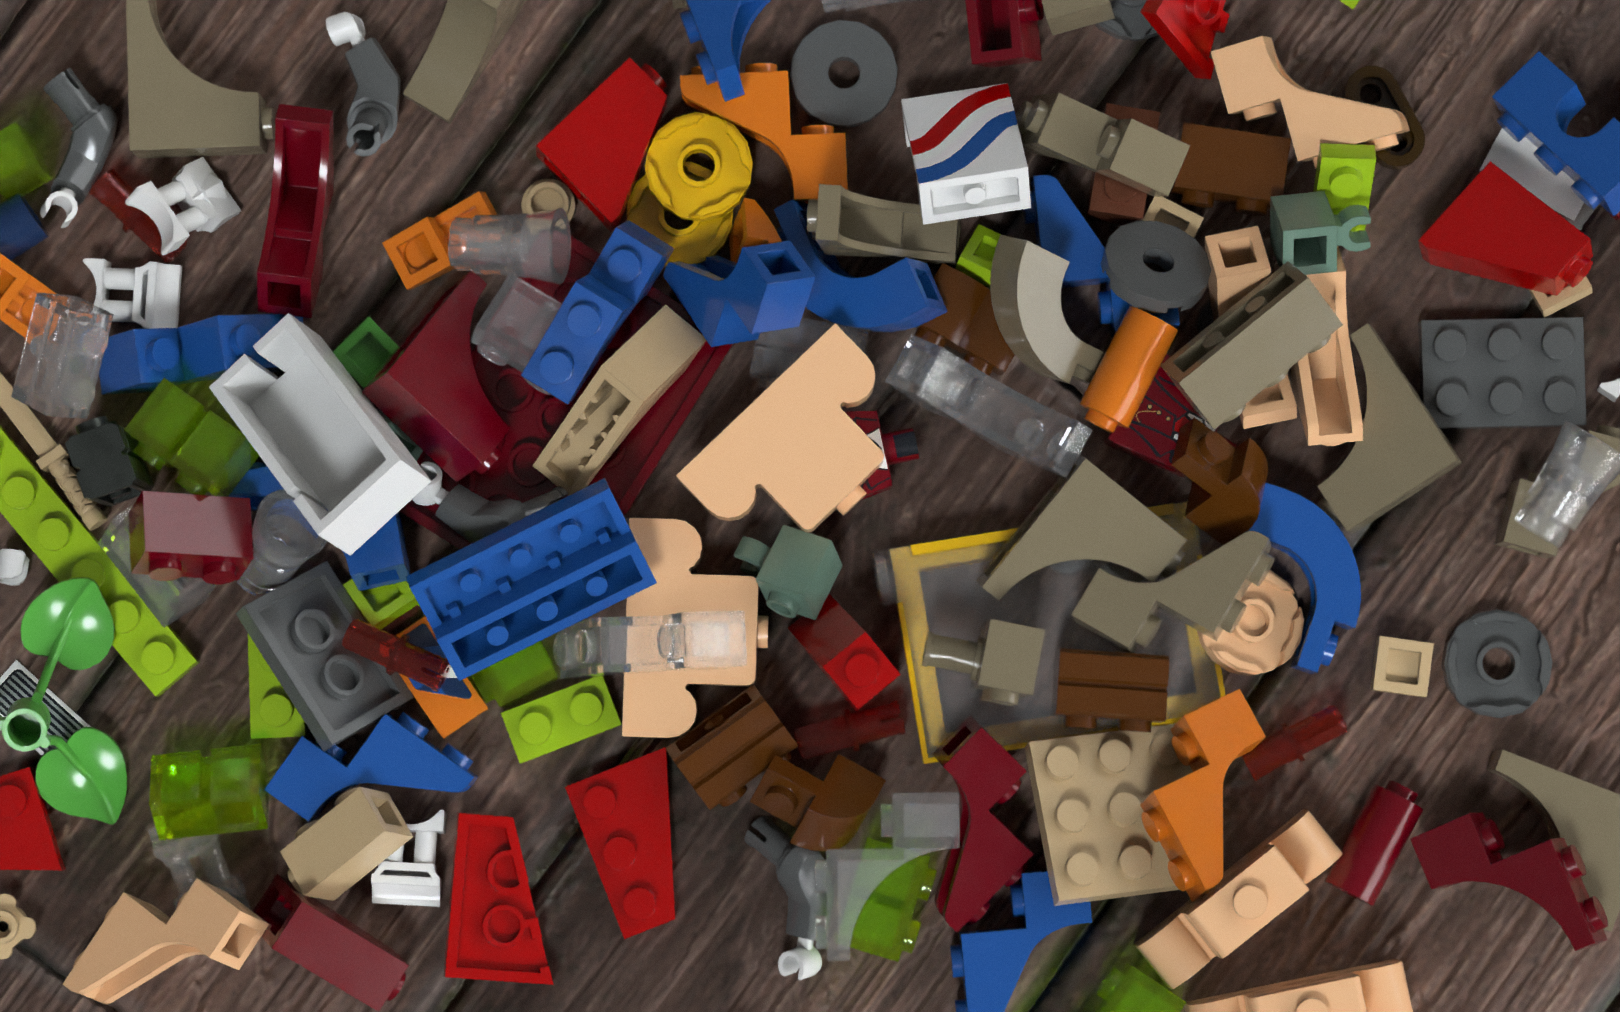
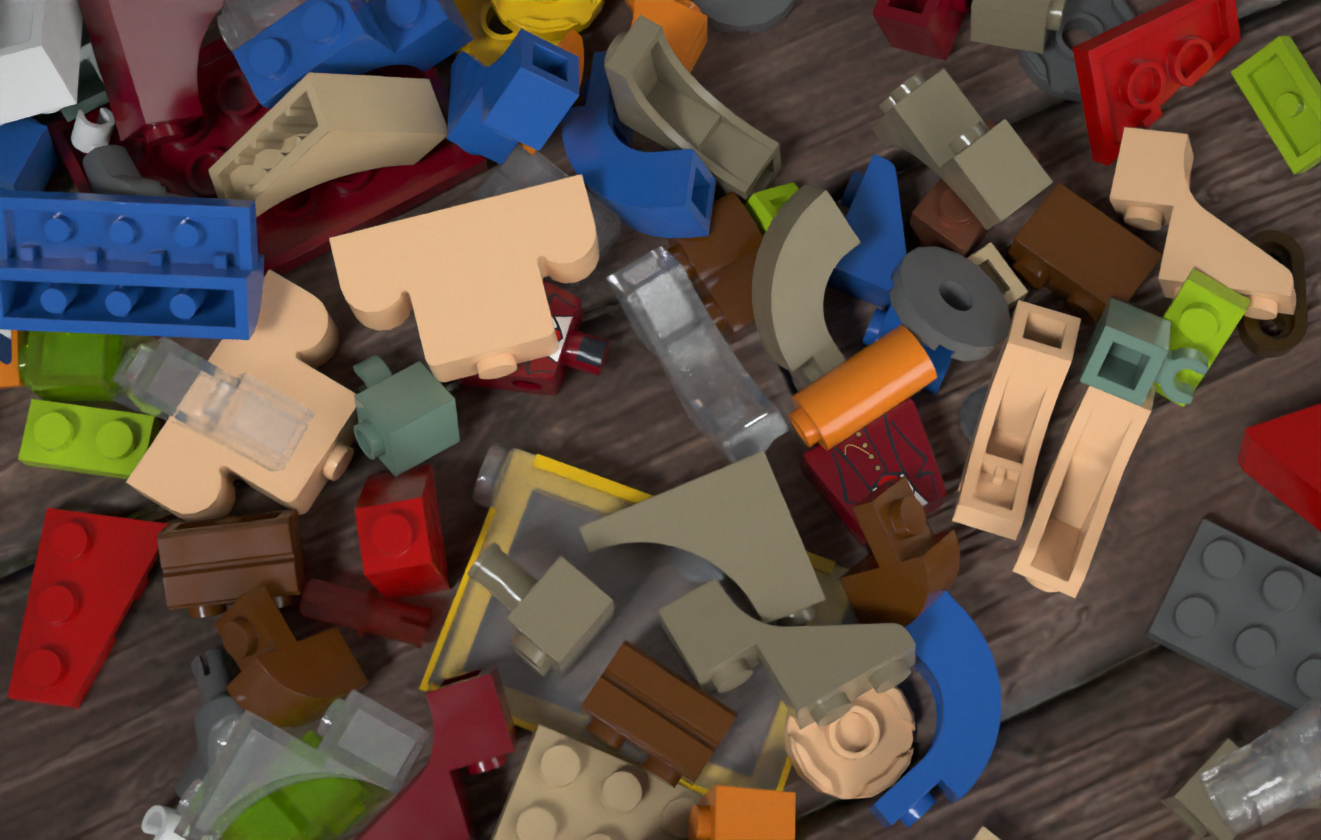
camera: 35 degrees right, 10 degrees down
panel [901,83,1031,225] -> none
dark tan brick [1160,261,1343,430] -> none
dark tan arch [1317,323,1462,534] -> none

